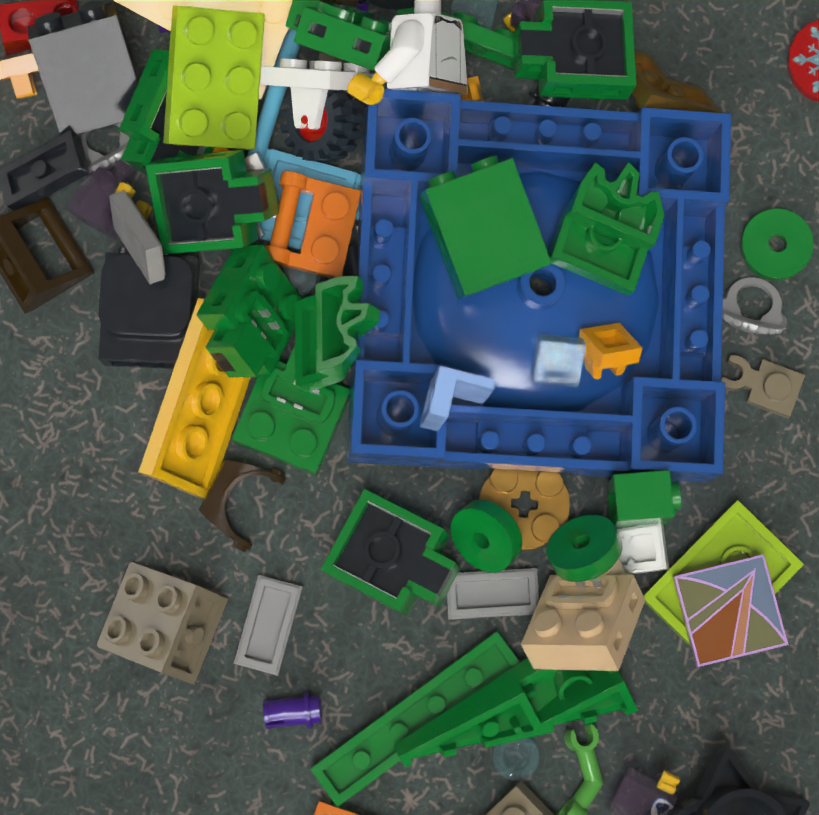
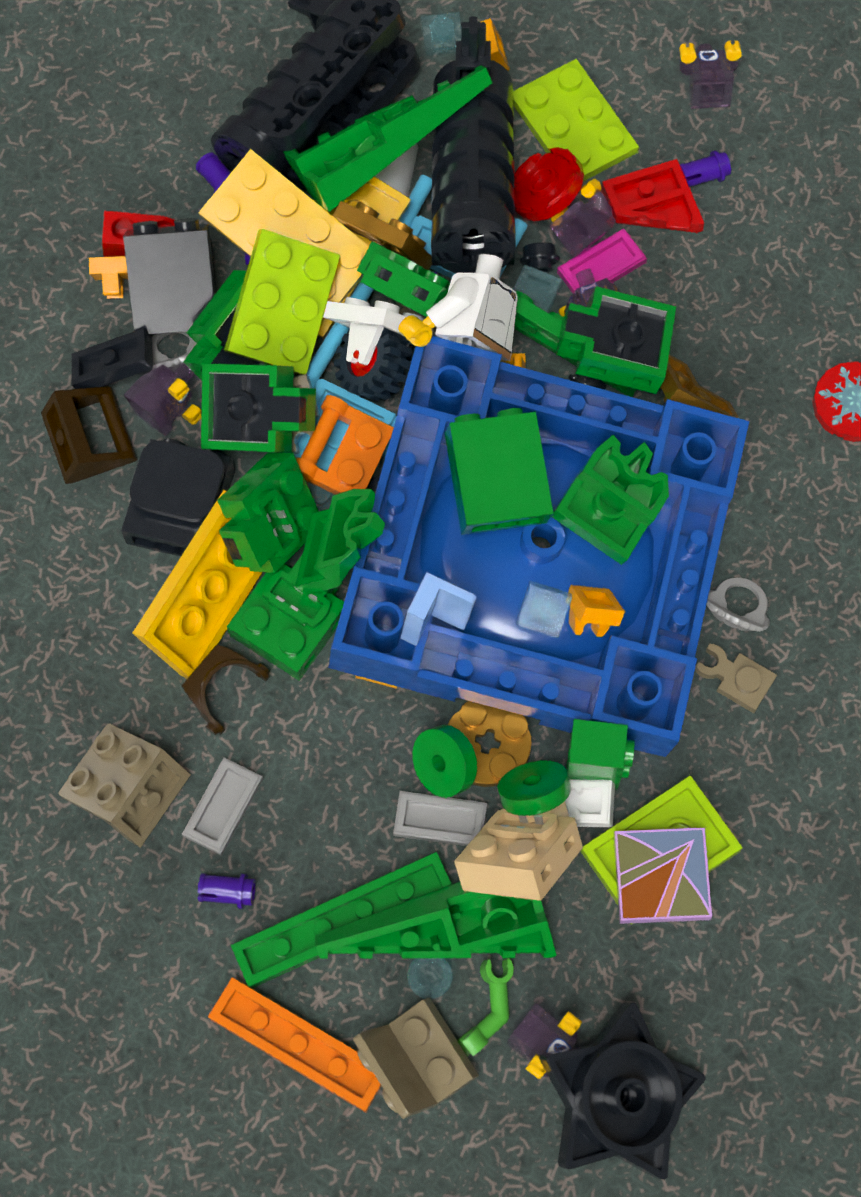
camera: 10 degrees right, 10 degrees down
light grey tile [109,190,166,284] -> none
piece [320,489,460,617] -> none
green piece [740,208,814,281] -> none

